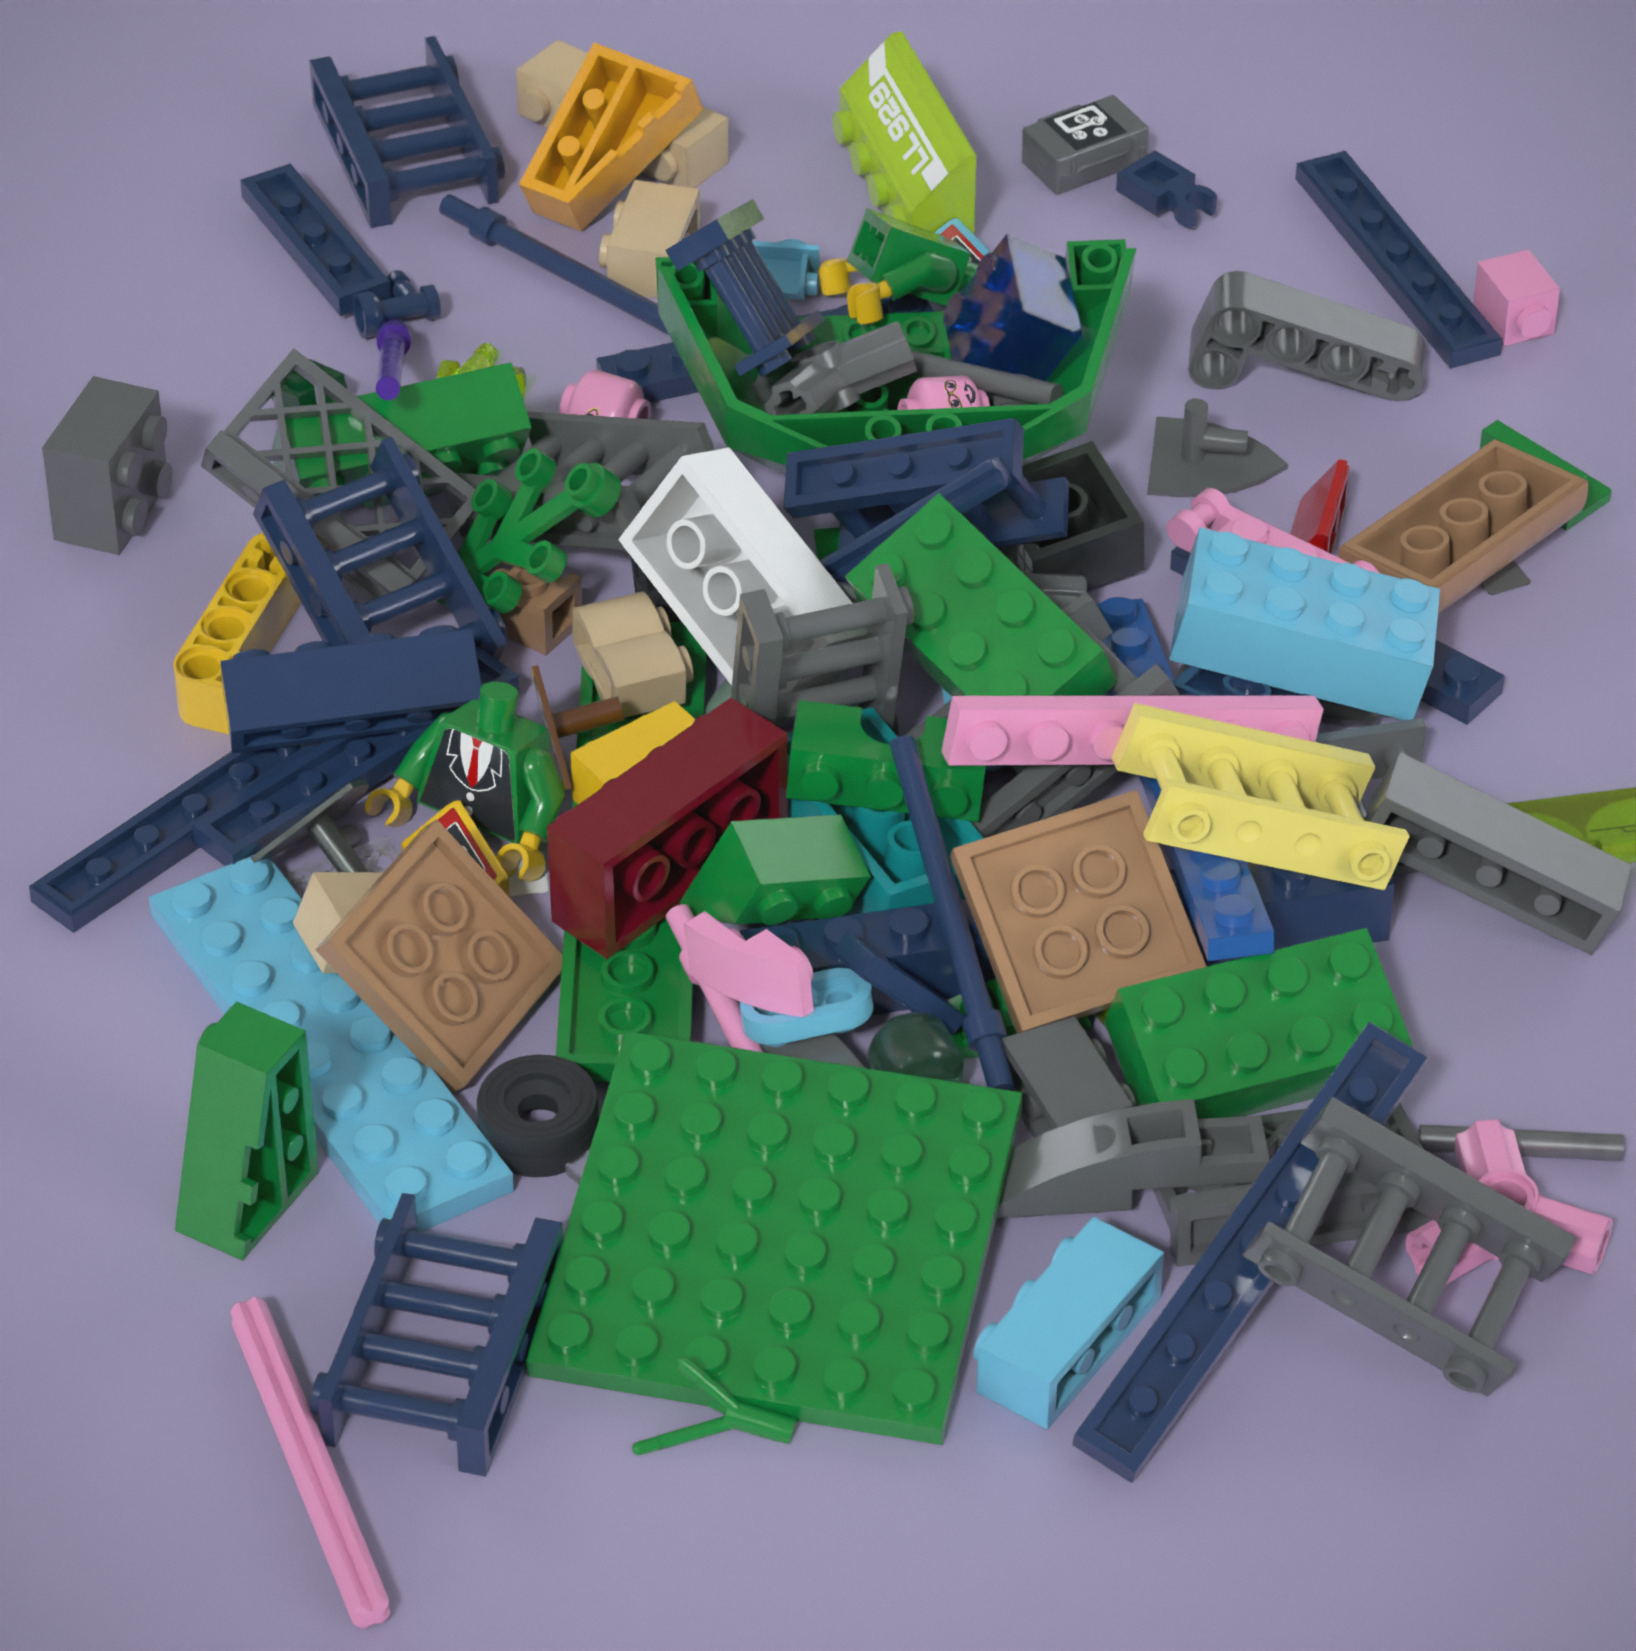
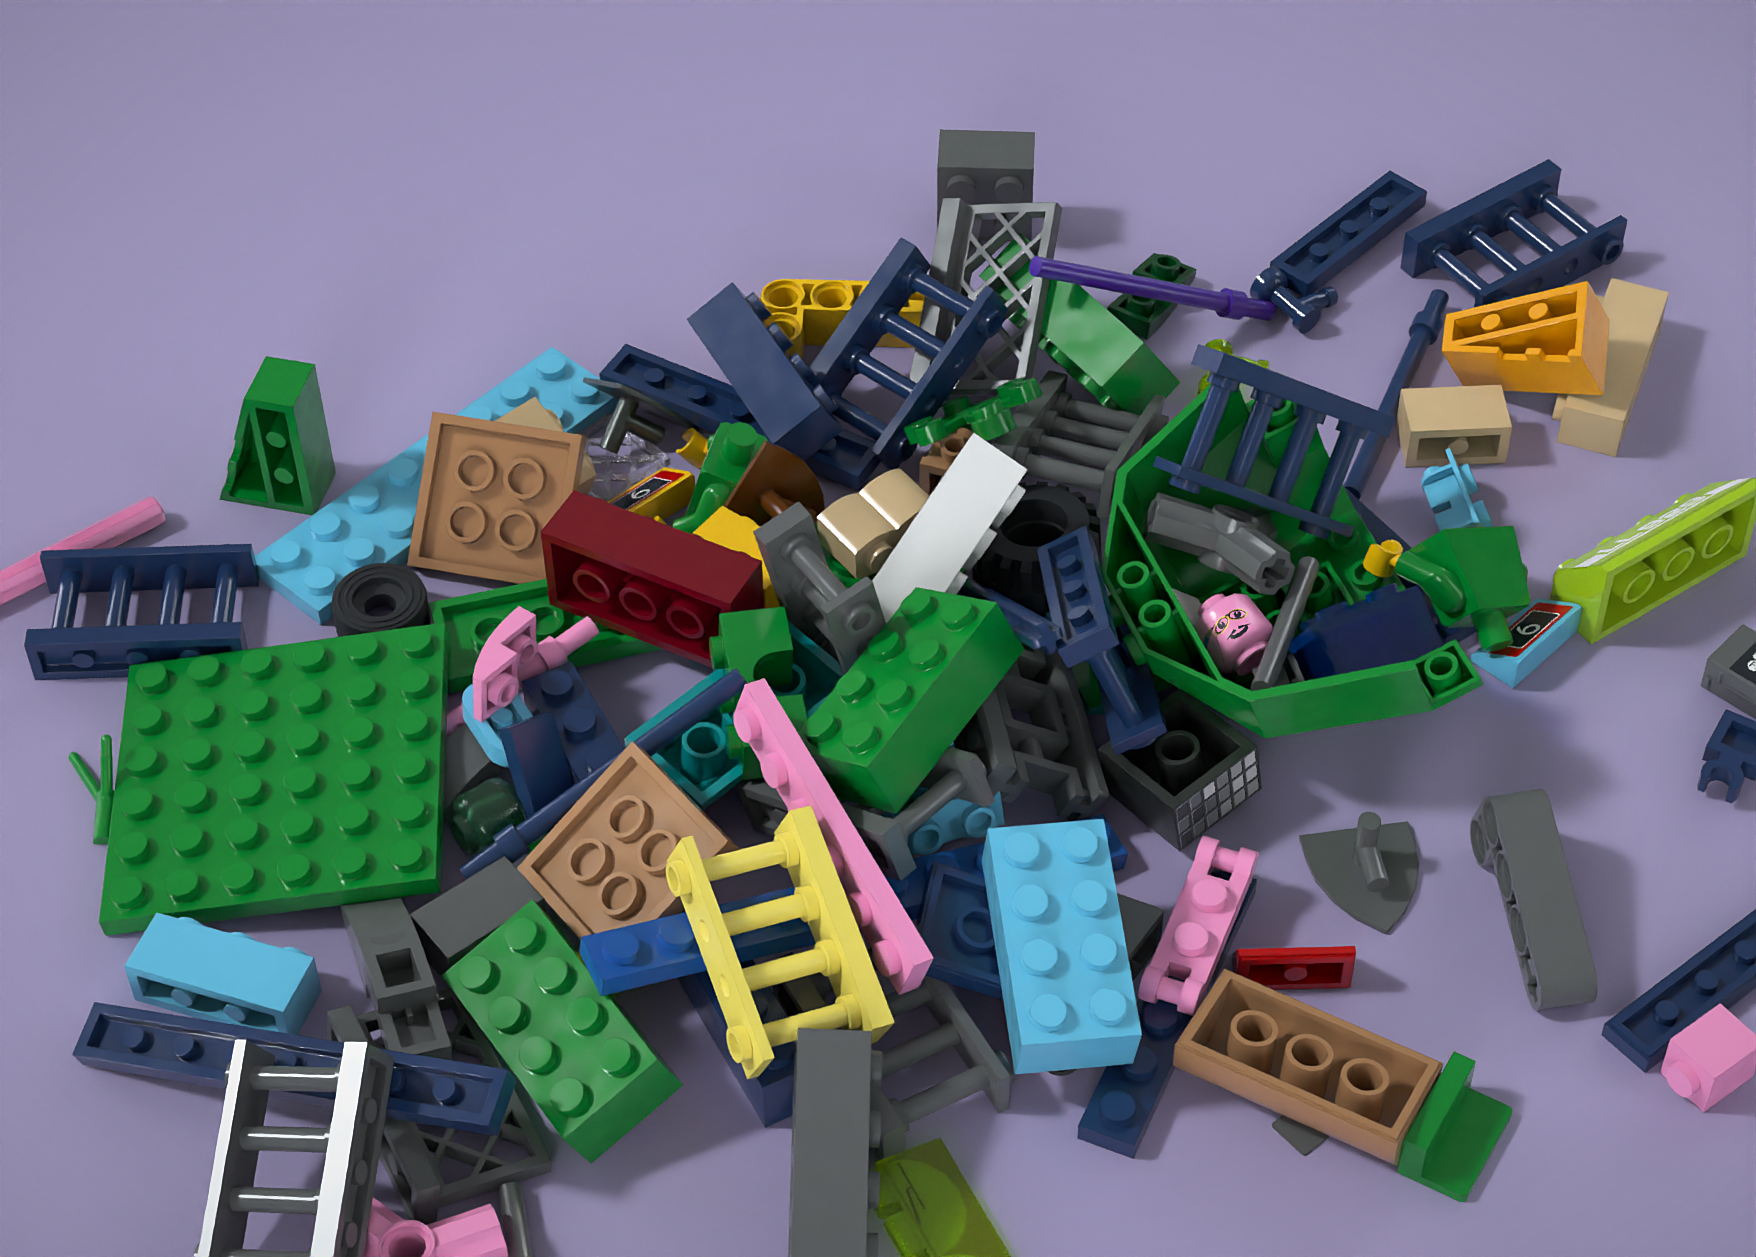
camera: 75 degrees right, 5 degrees up
dark blue tile [29,741,324,933] -> none
green slope [680,815,871,925] -> none

